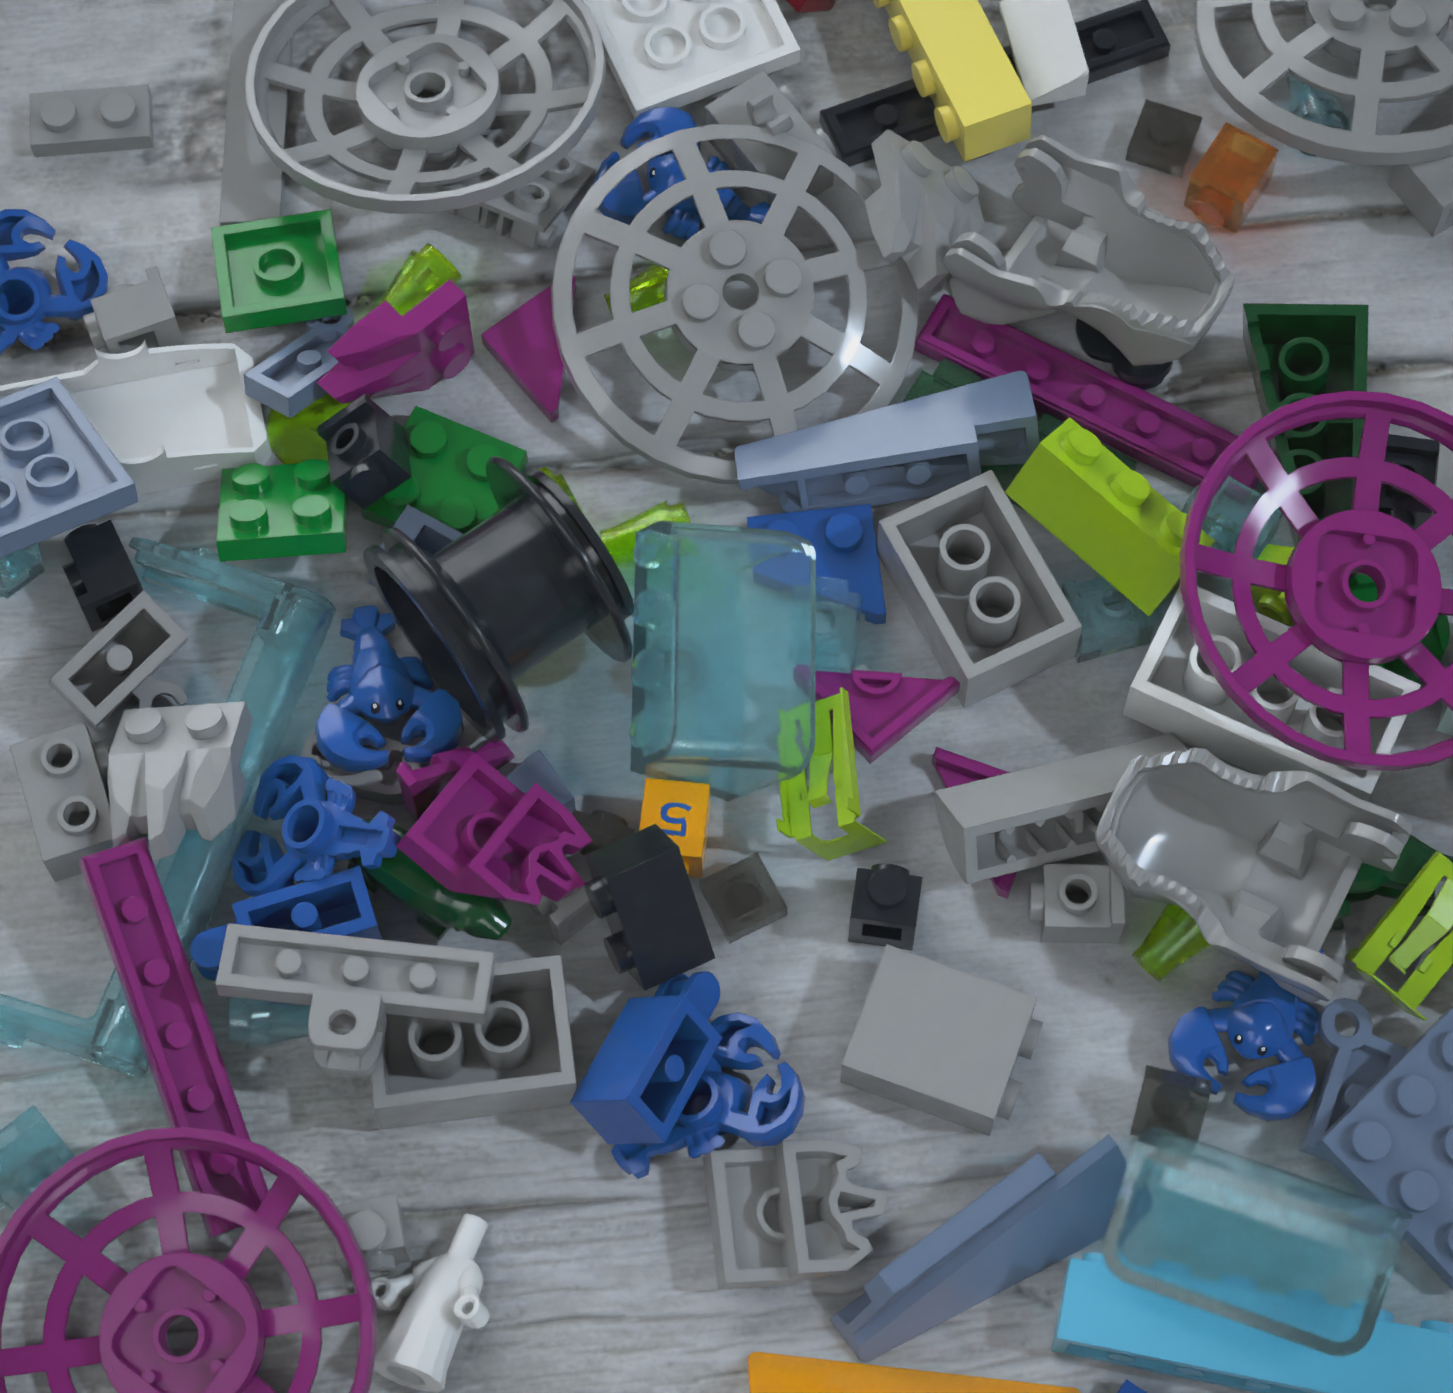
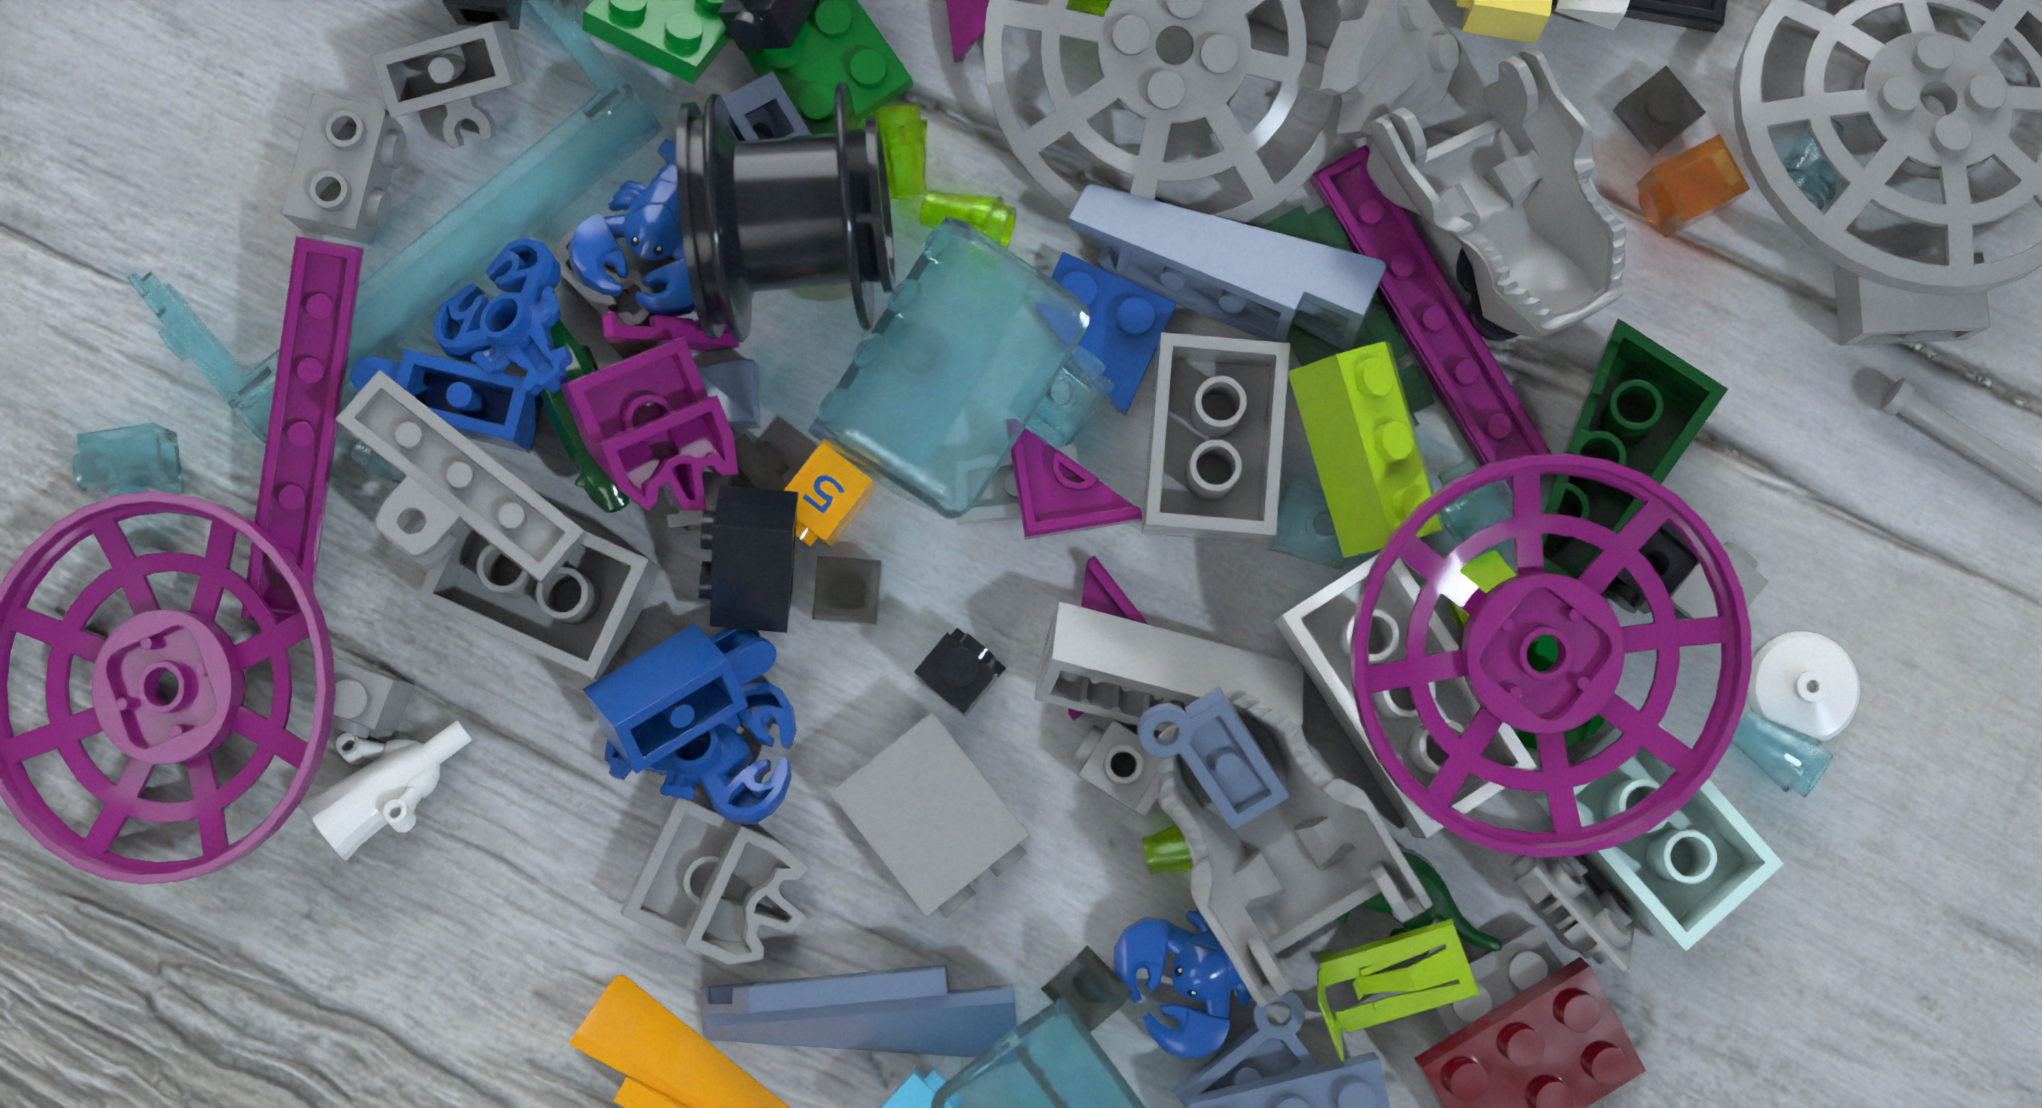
camera: 30 degrees right, 15 degrees up
light grey plate [107,701,253,861] -> none
lime piece [772,687,887,861] -> none
none -> sand blue hinge [1137,687,1290,831]

